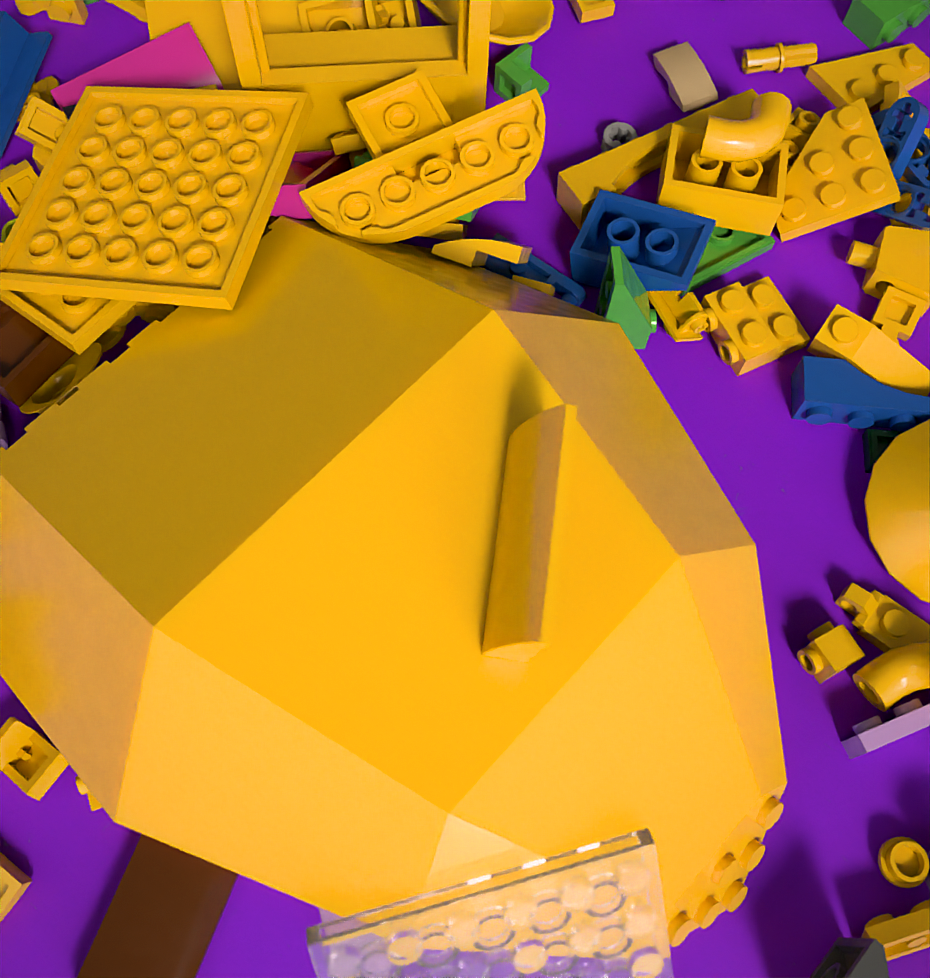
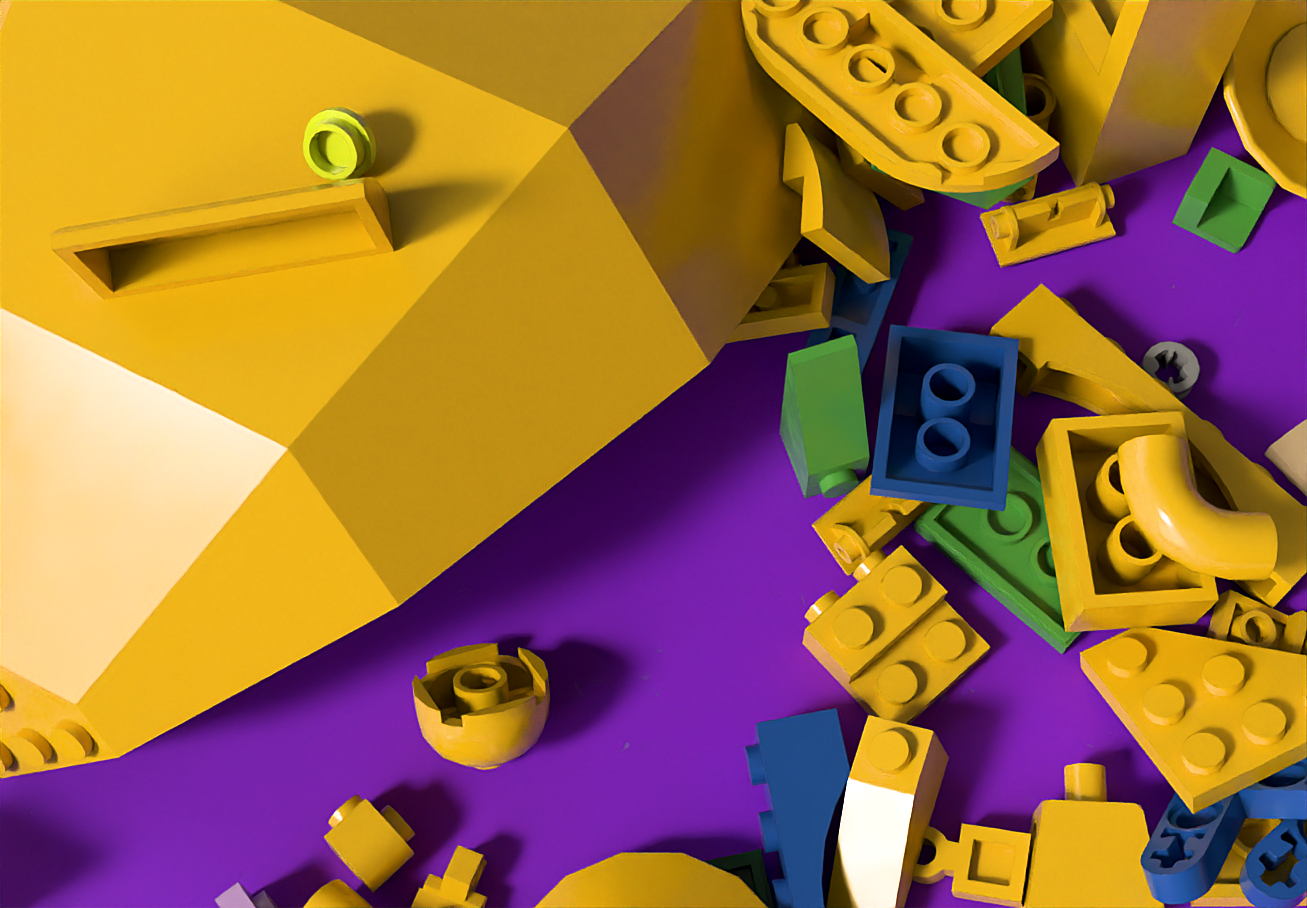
camera: 80 degrees right, 0 degrees up
none -> neon yellow plate [303,107,377,181]
none -> yellow cylinder [412,643,550,770]

